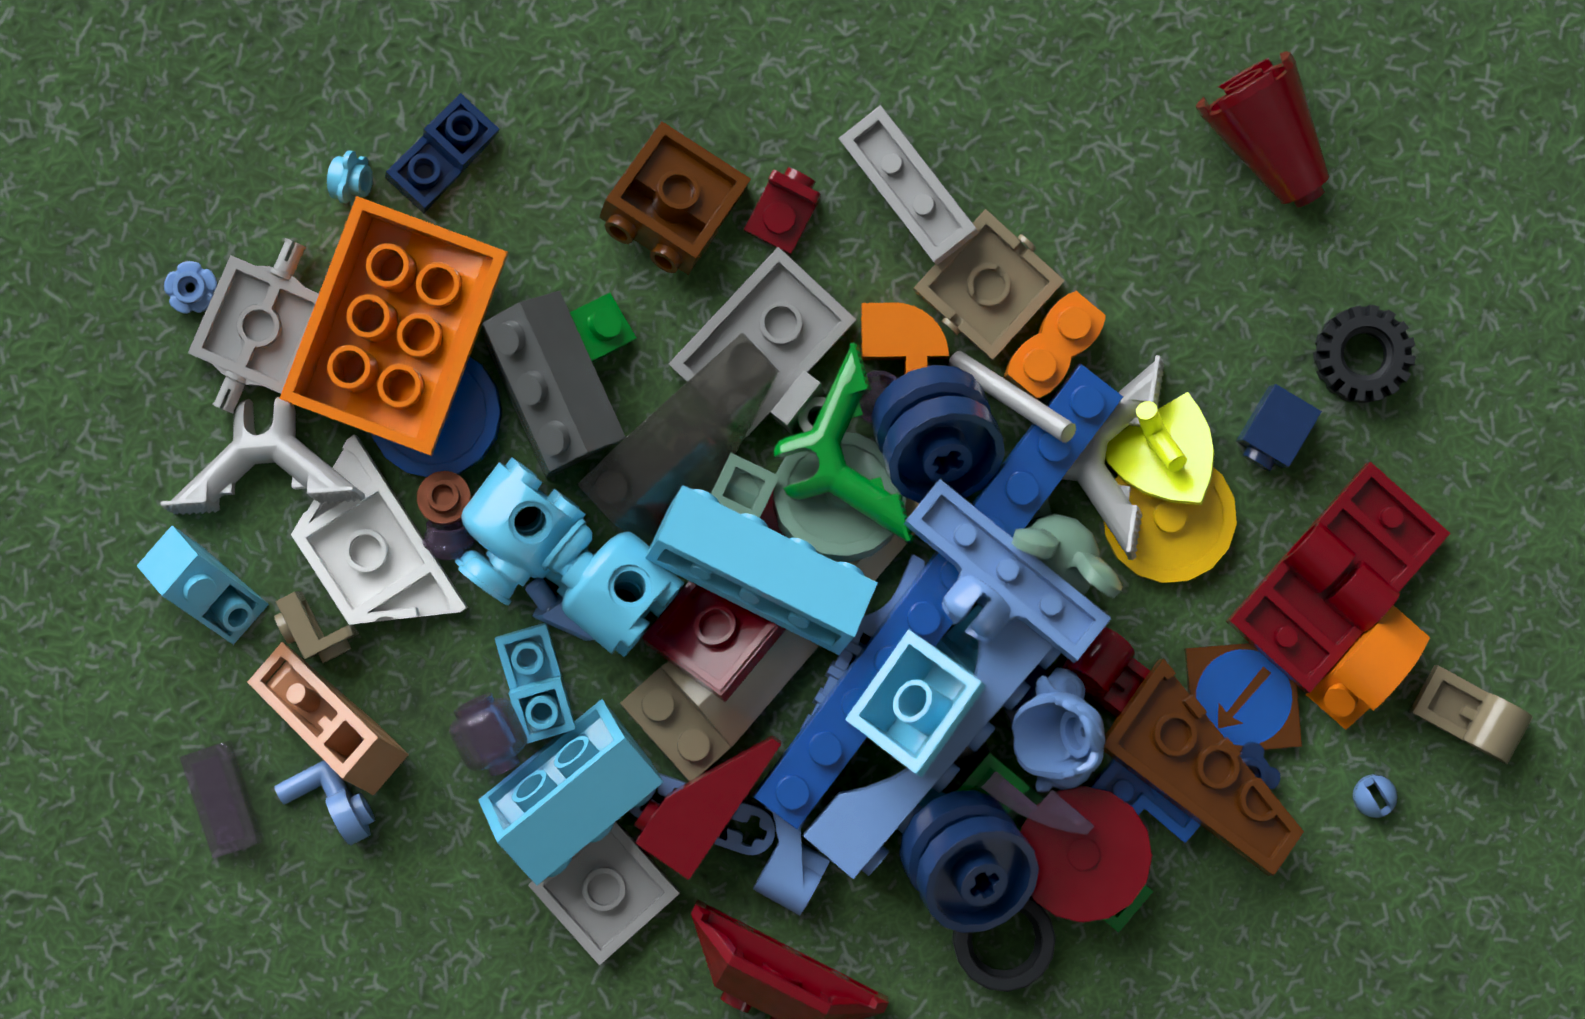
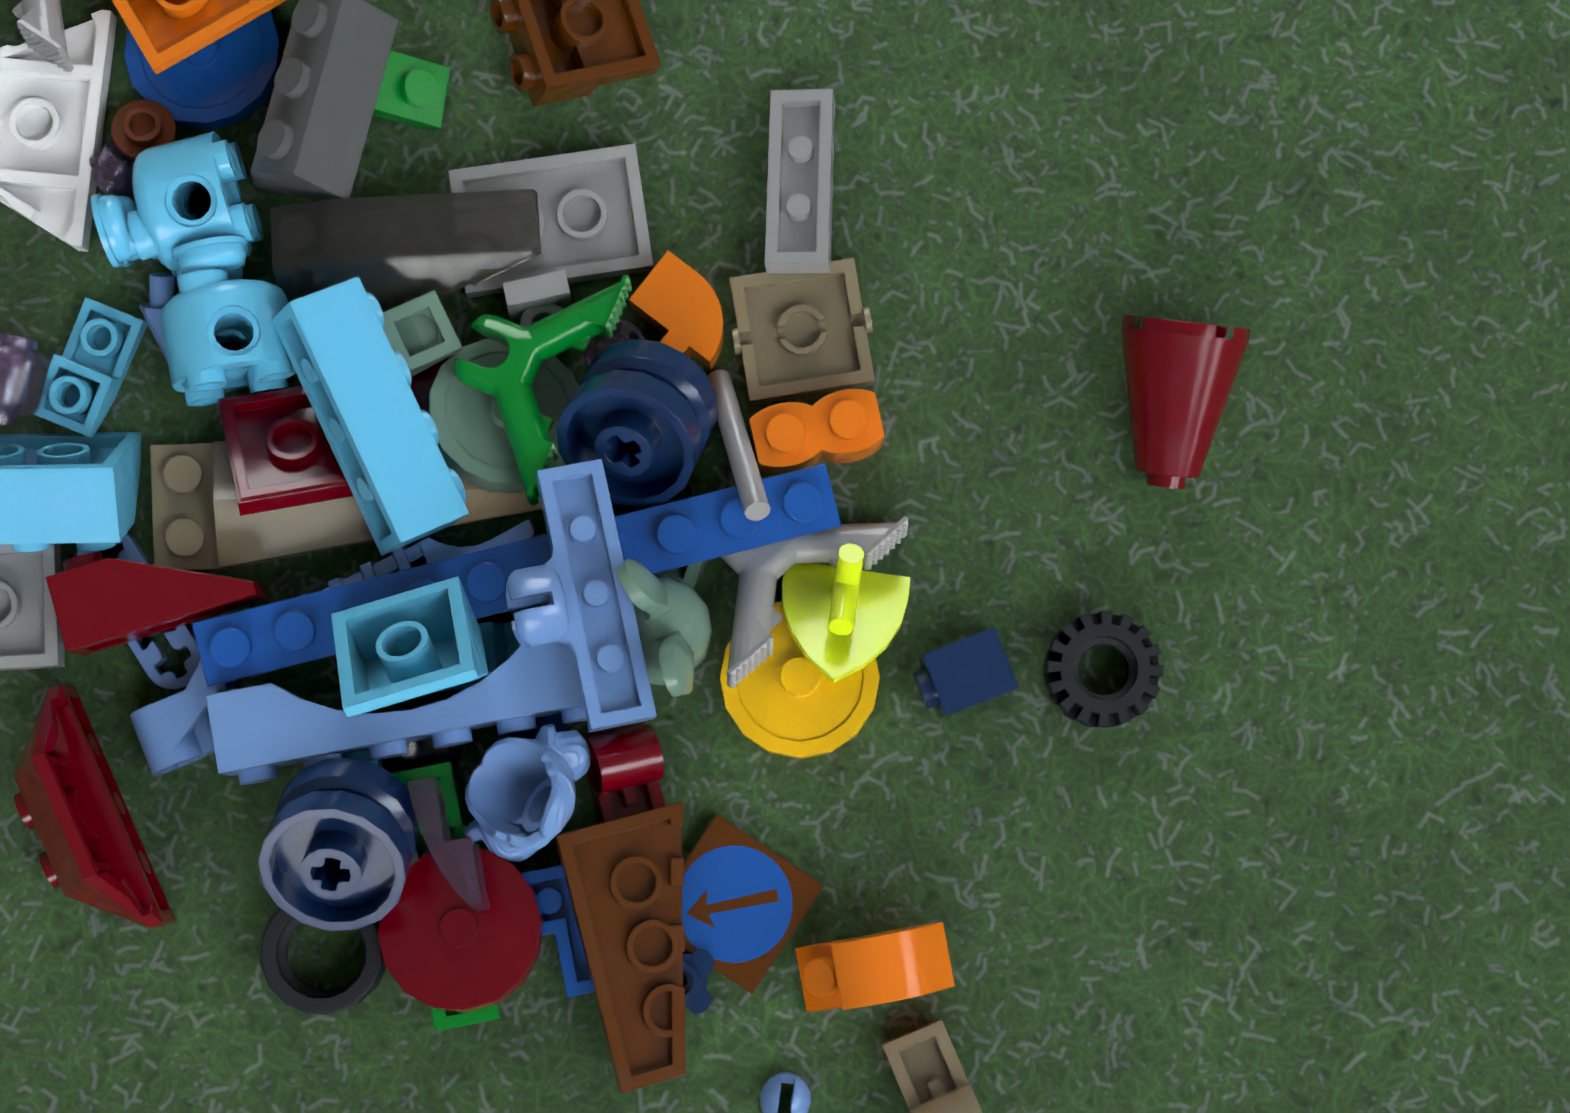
camera: 30 degrees right, 5 degrees down
dark red bracket [744,167,821,255] -> none
dark red plate [1226,461,1450,693] -> none

